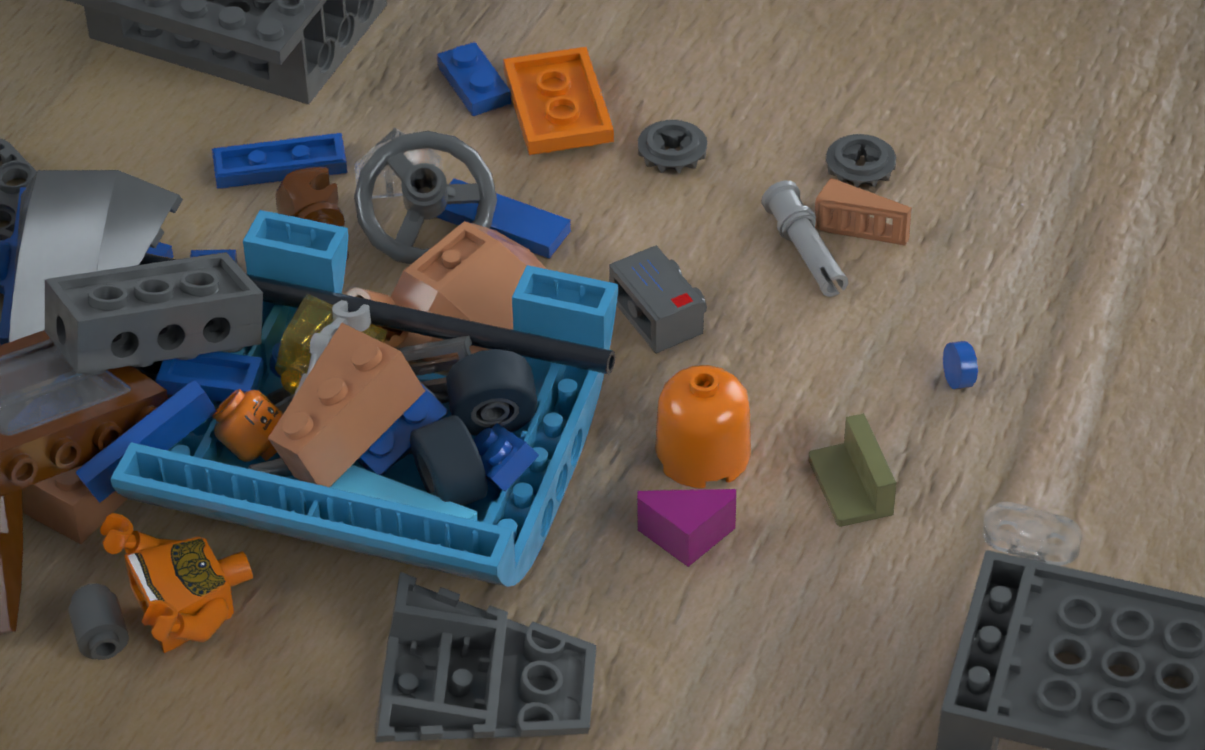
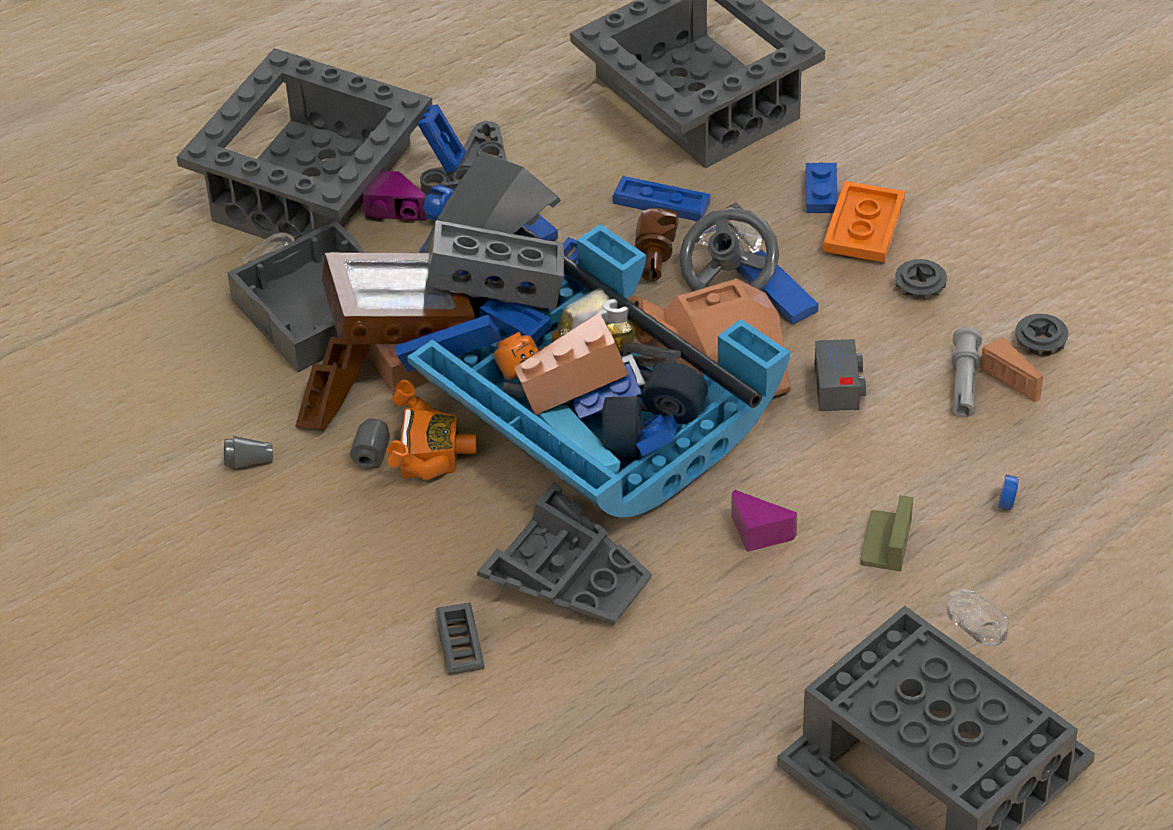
camera: 30 degrees right, 0 degrees up
orange cylinder [655,365,751,488] -> none

